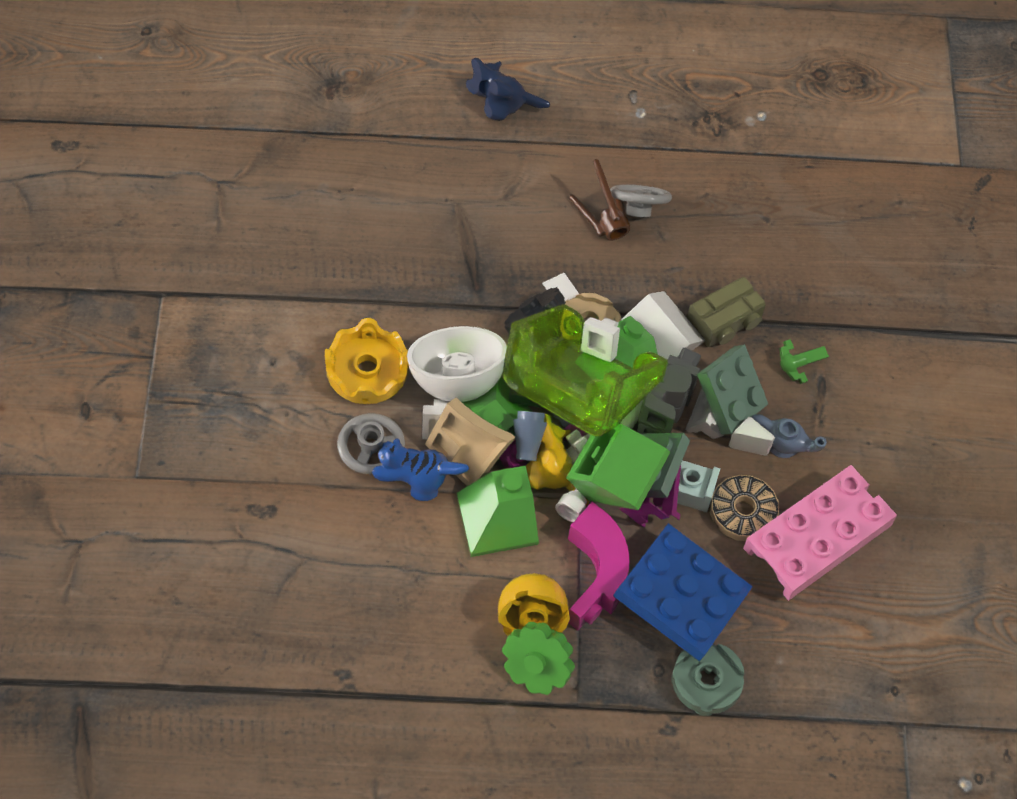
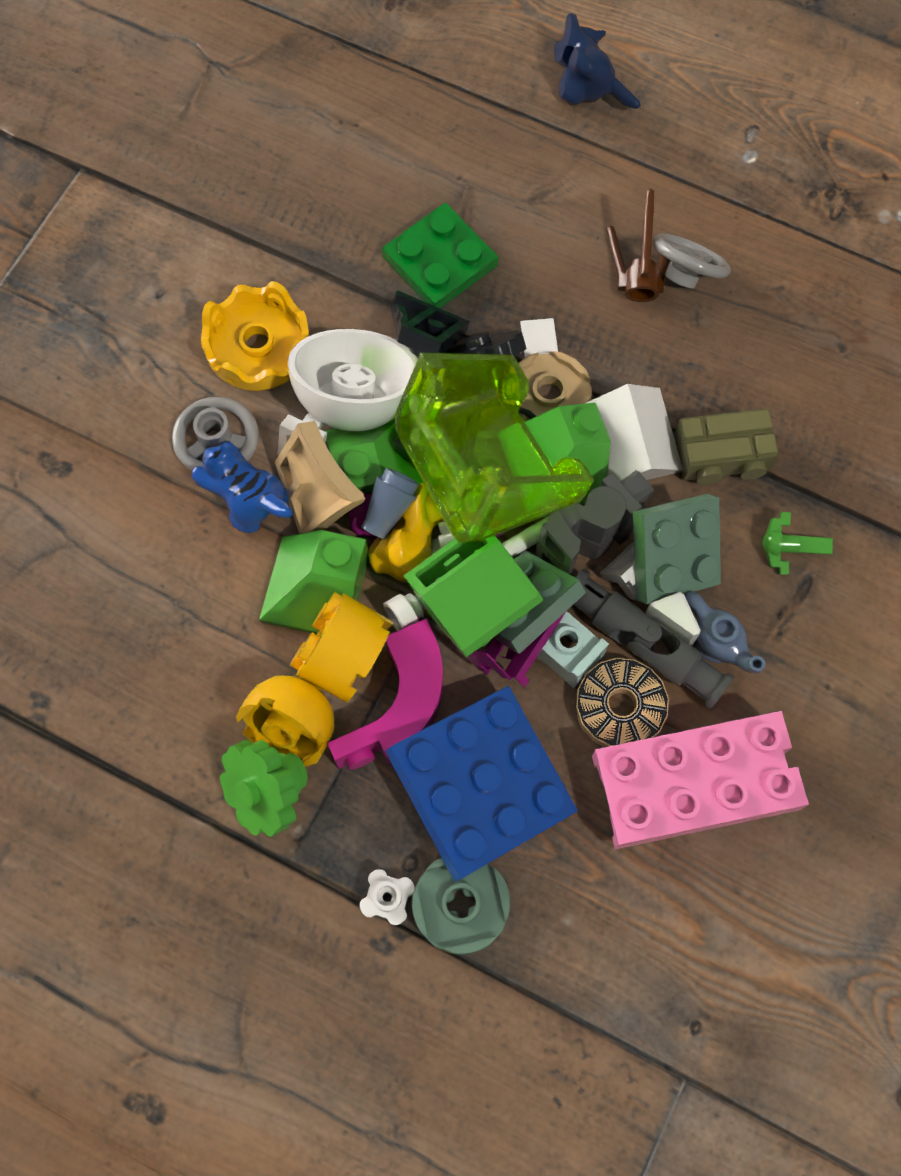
camera: 30 degrees right, 10 degrees up
white tile [581,317,620,362] -> none
none -> yellow brick [290,592,393,703]
none -> white plate [360,869,415,925]
none -> green plate [382,202,499,308]
none -> black wing [391,290,470,359]
none -> dark grey piece [573,569,735,710]

